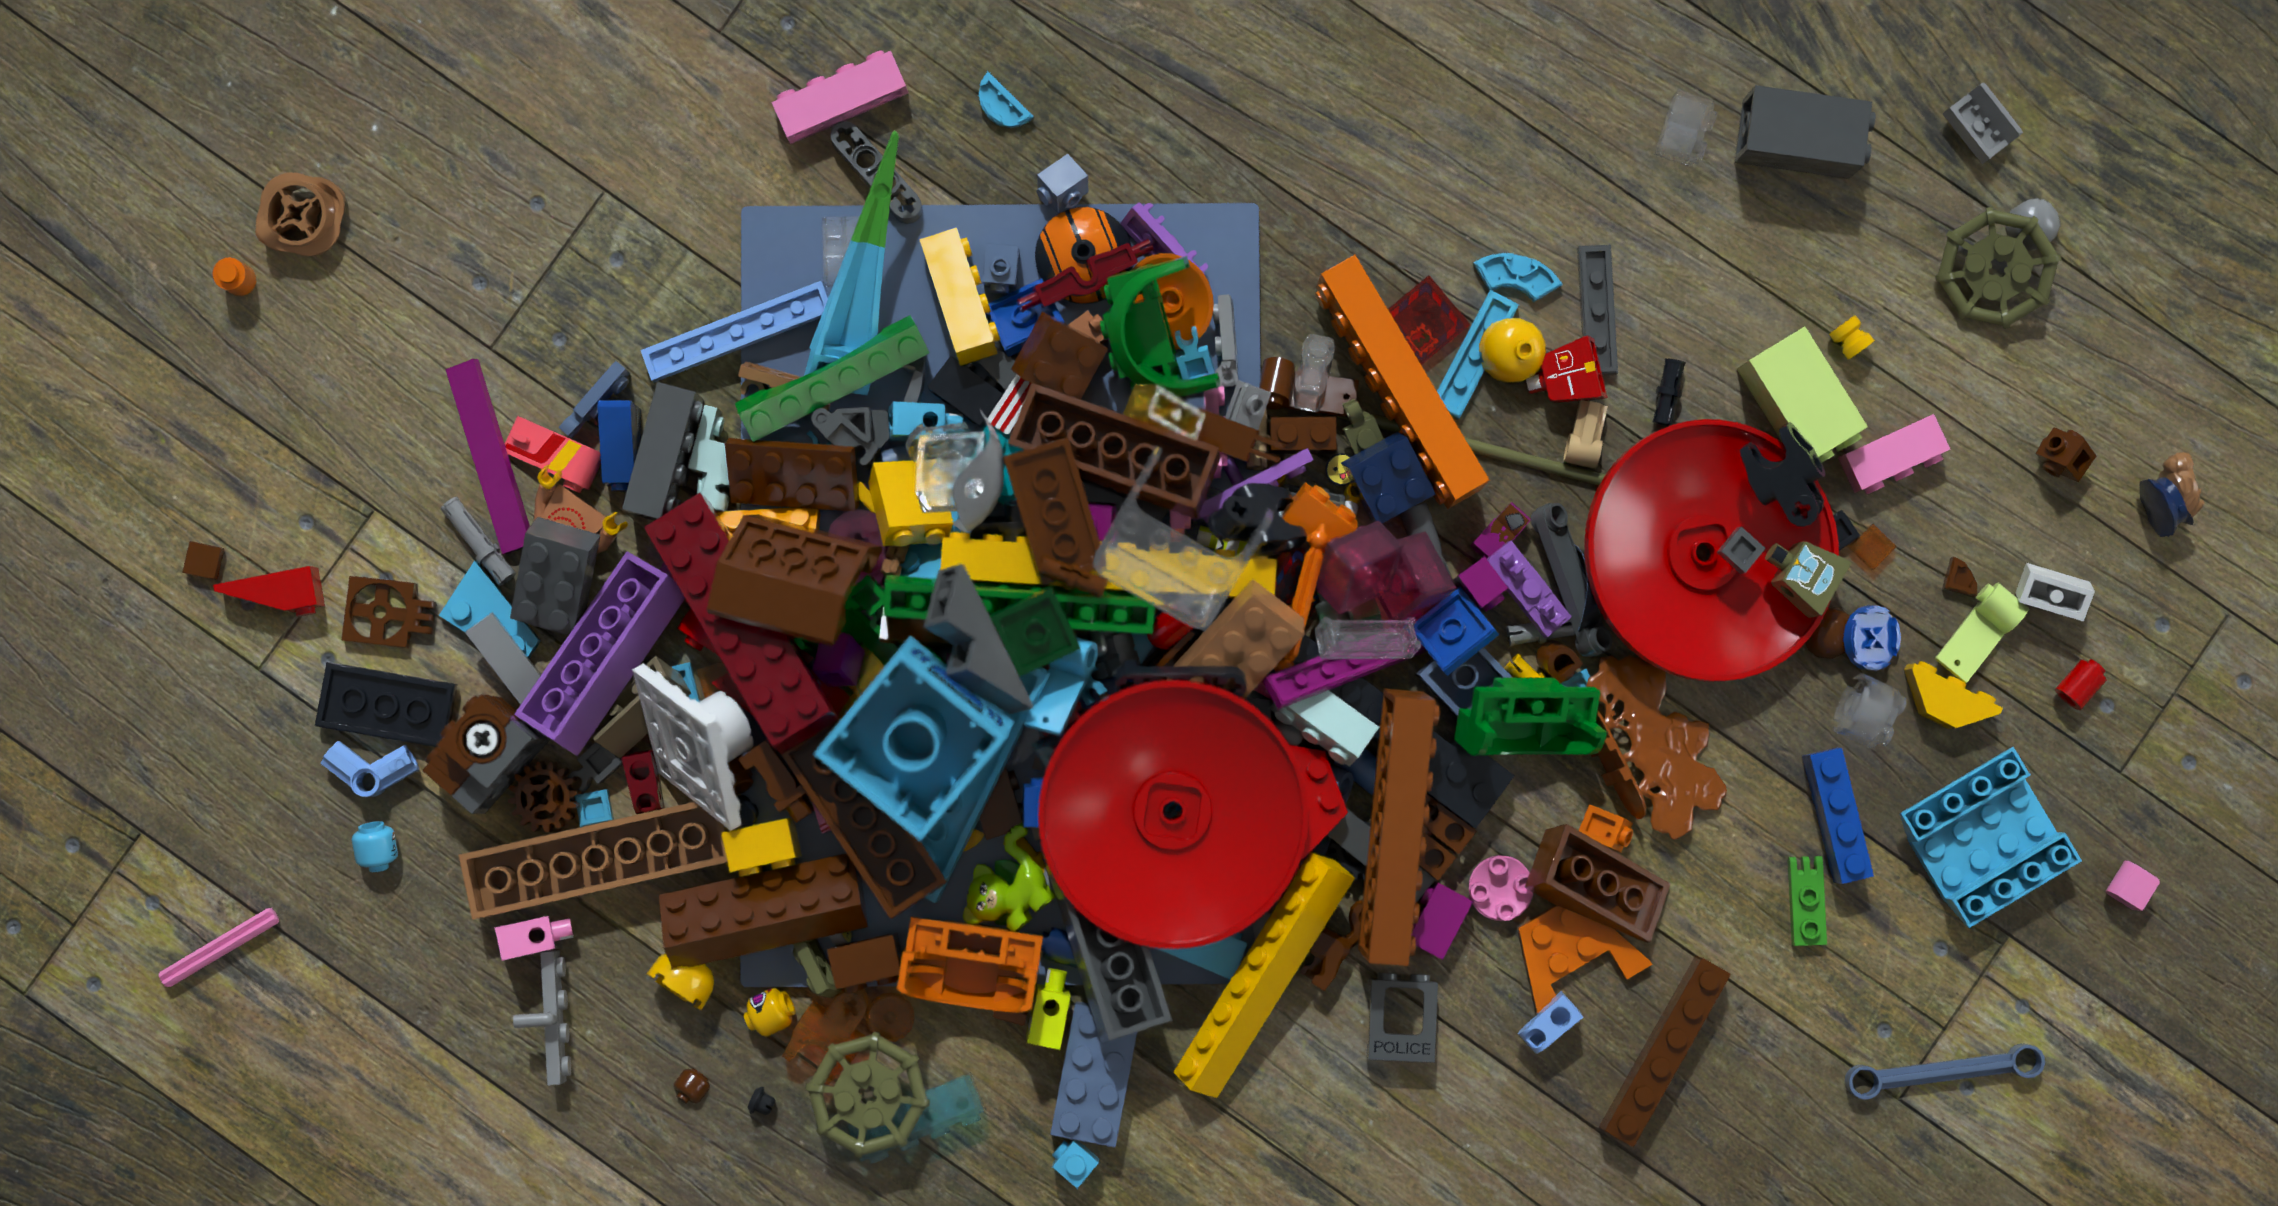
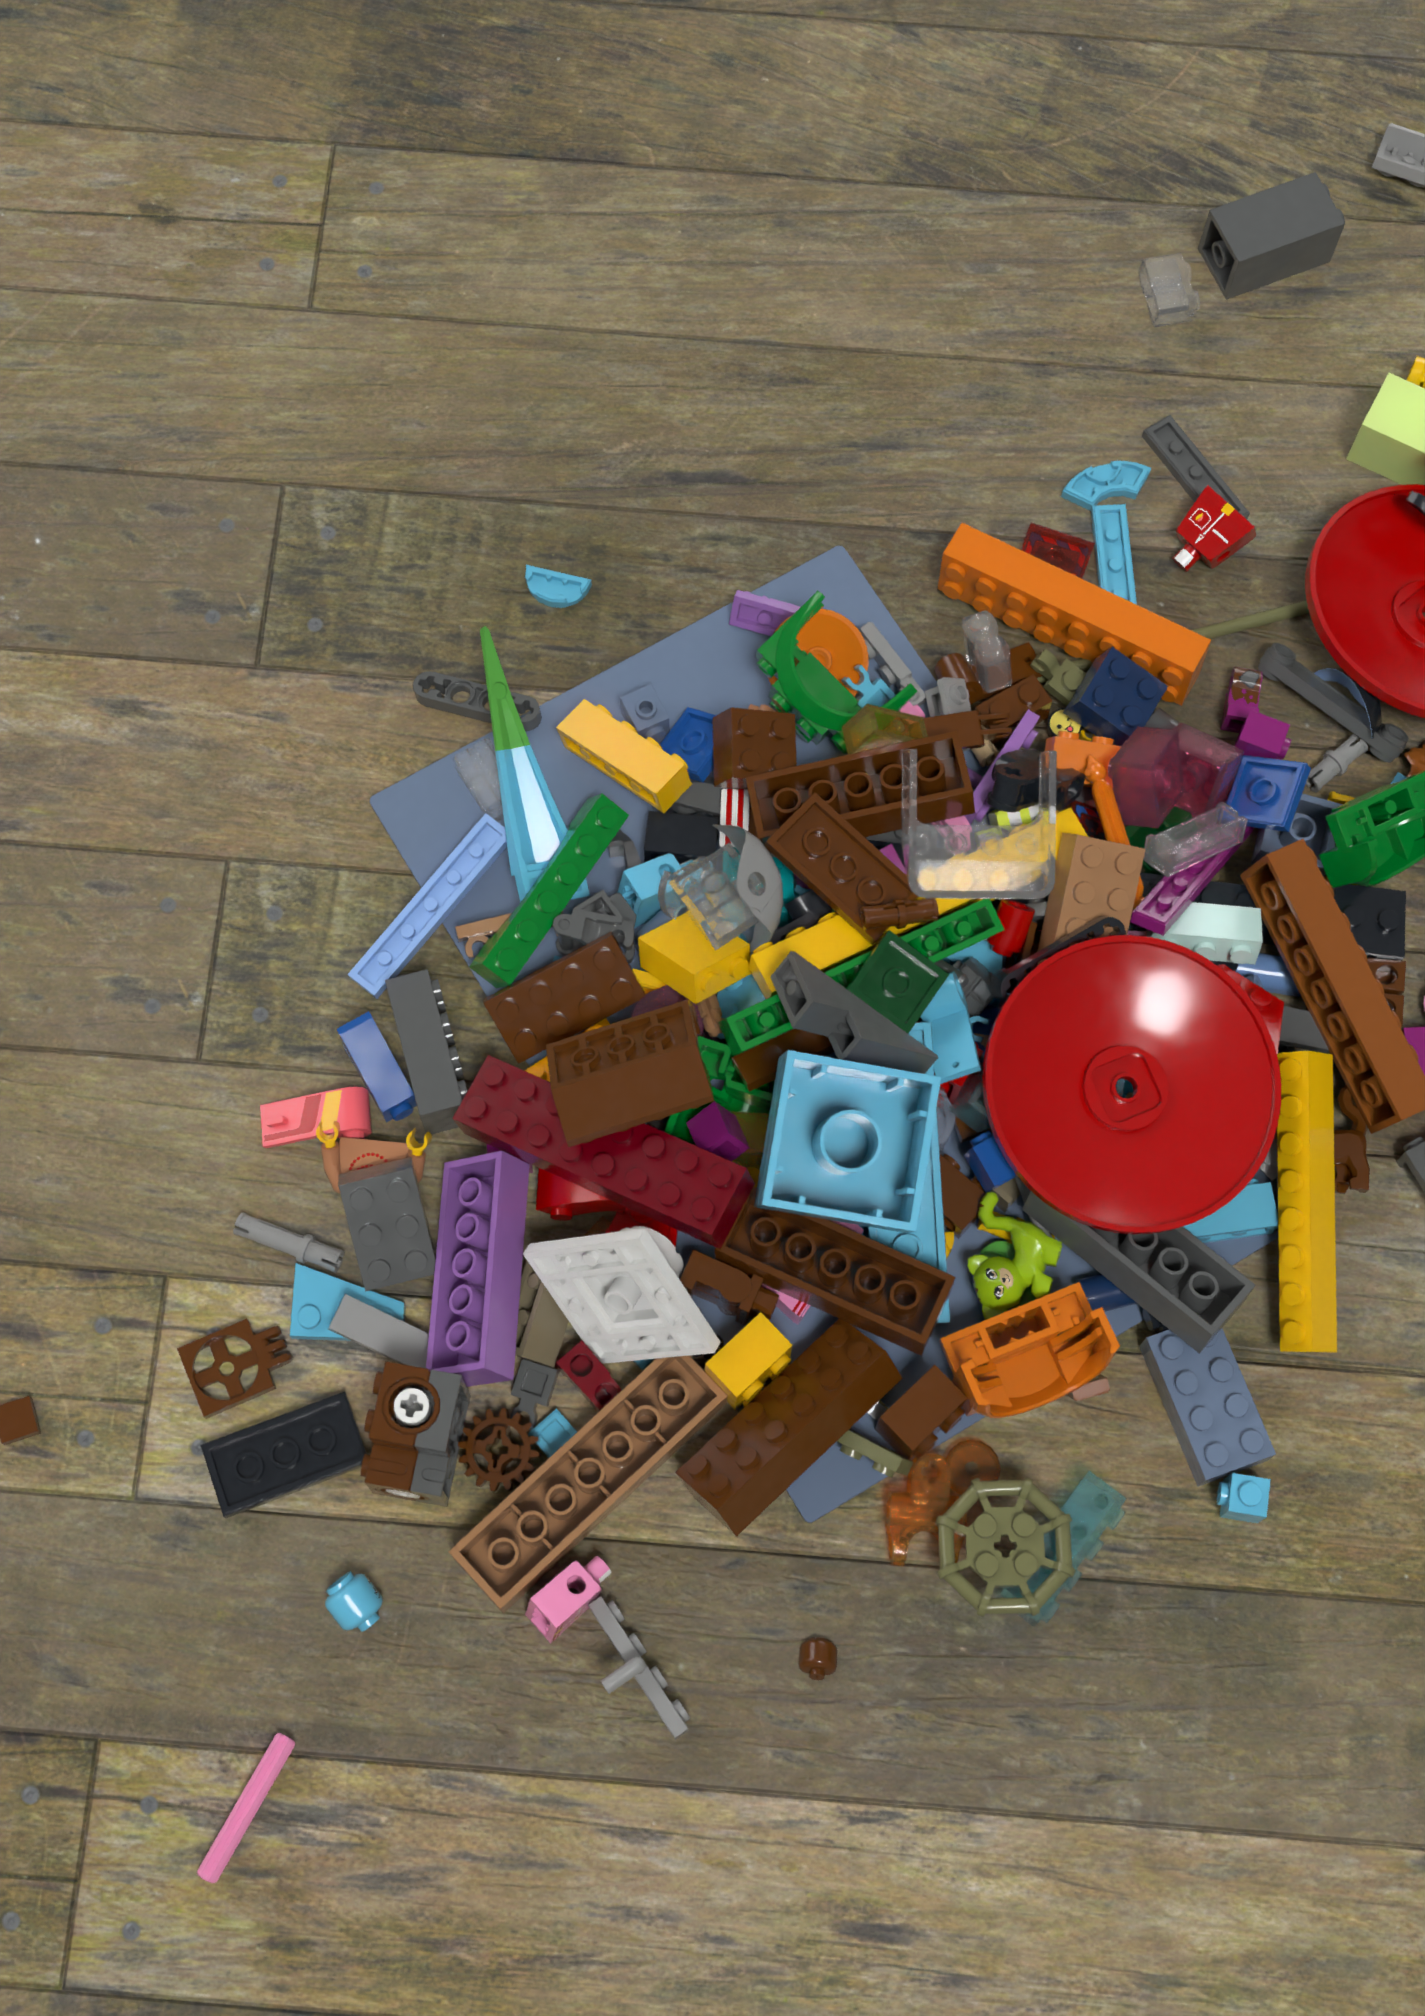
camera: 30 degrees left, 15 degrees down
red slope [213,566,325,617] -> none
light blue piece [321,741,420,797] -> none
magenta tile [445,359,530,554] -> none
sand blue plate [559,361,631,438] -> none
yellow cylinder [647,953,714,1010] -> none
light aqua plate [688,405,730,512] -> none
yellow head [744,988,795,1037] -> none
black piece [747,1087,776,1116] -> none
bright pink brick [772,51,908,144] -> none
dark red piece [1017,238,1154,313] -> none
neon yellow torso [1026,968,1070,1050] -> none
orange dish [1035,207,1131,304] -> none
brick [1036,154,1088,213] -> none
yellow cylinder [1479,318,1546,382] -> none
medium lavender plate [1487,540,1572,638] -> none
reddish brown plate [1536,640,1583,683] -> none
tan piece [1563,400,1608,469] -> none
black pin [1652,358,1686,426] -> none

